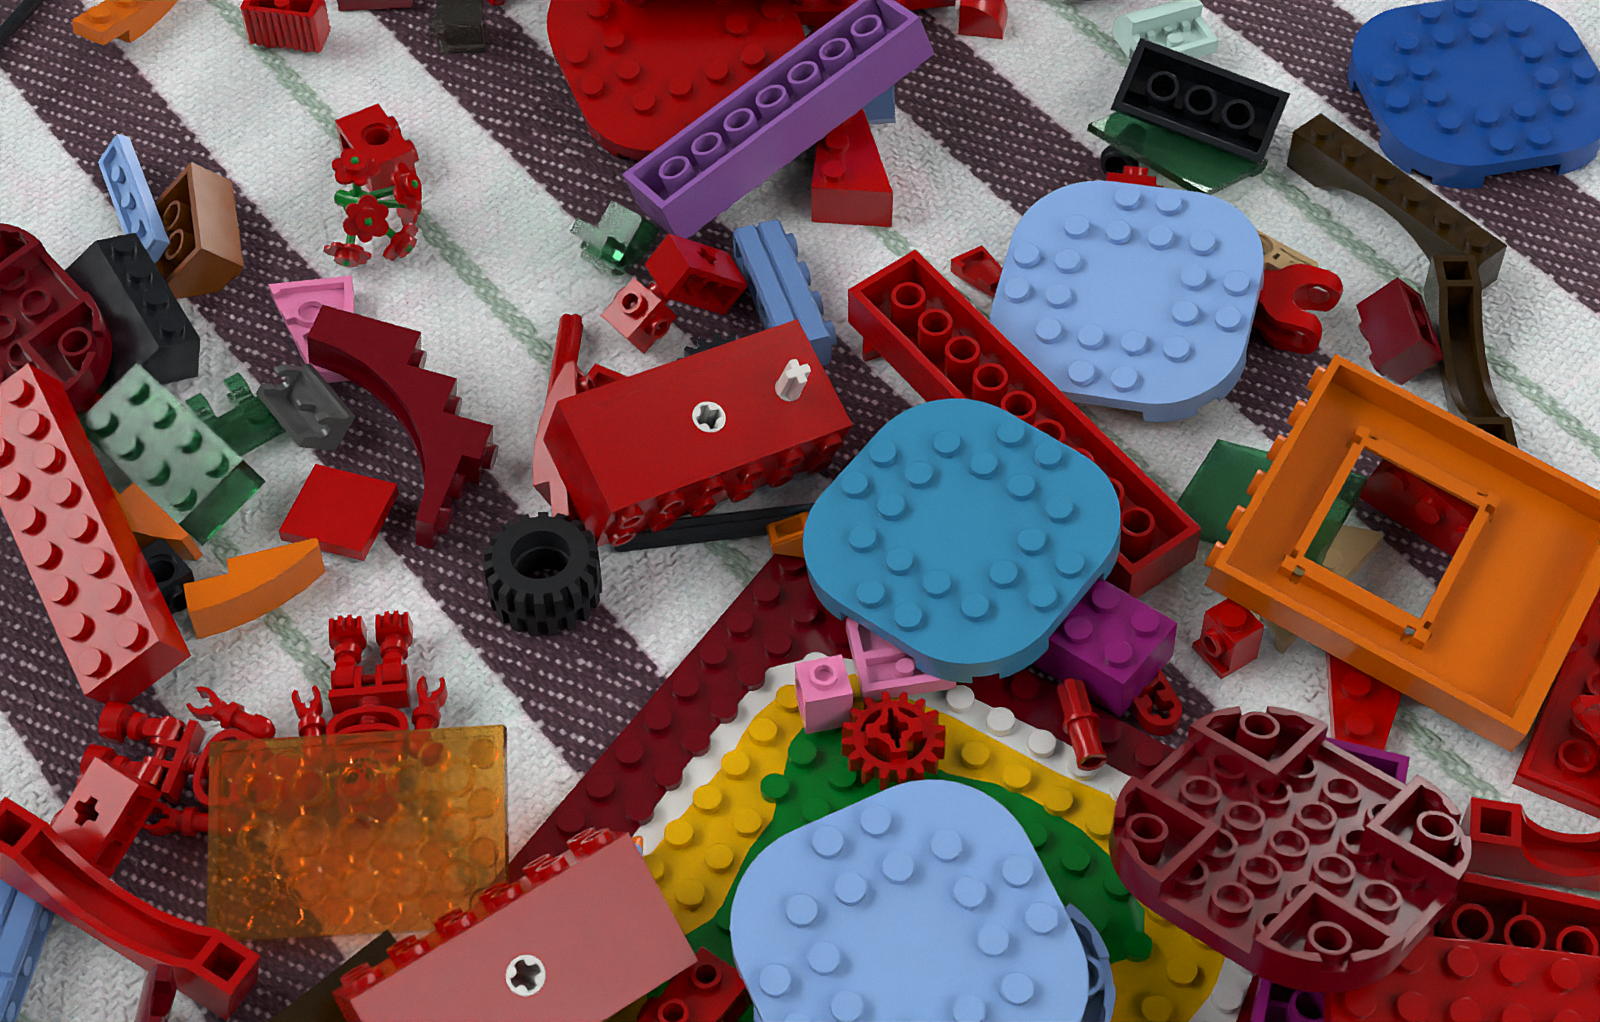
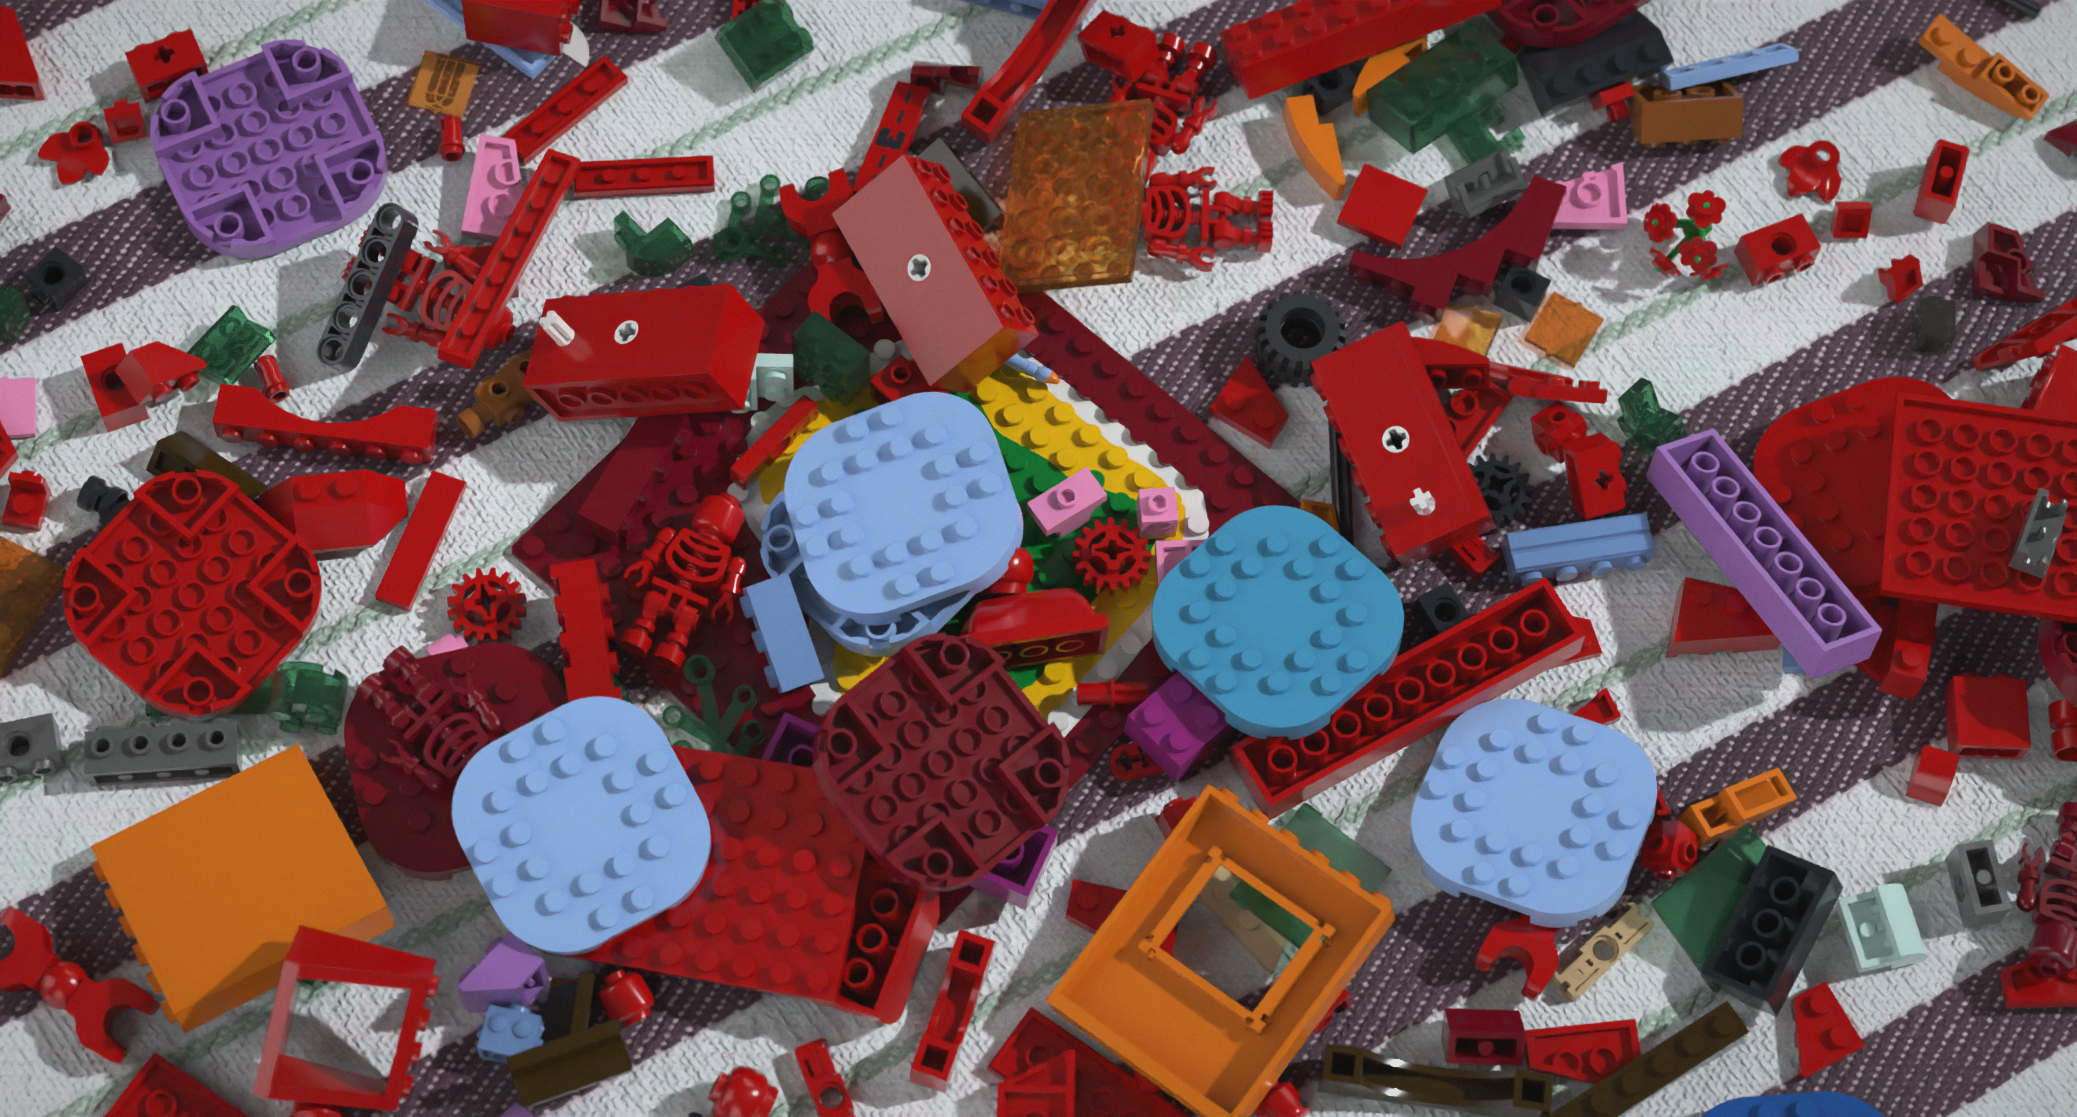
camera: 90 degrees right, 15 degrees up
none -> red windscreen [960,588,1109,669]
none -> bright pink brick [1026,467,1107,538]
none -> red wing [1209,356,1289,449]
none -> black brick [1412,582,1470,639]
none -> clear orange piece [1433,304,1504,357]
none -> black brick [1493,263,1552,323]
none -> red hinge [1506,375,1608,404]
none -> clear orange piece [1524,291,1604,368]
none -> red wing [1524,1019,1641,1085]
none -> red tile [1589,82,1635,123]
none -> orange slope [1677,767,1797,849]
none -> red plate [1777,140,1842,204]
none -> red wing [1791,981,1865,1081]
none -> red tile [1830,201,1872,238]
none -> red tile [1878,254,1923,303]

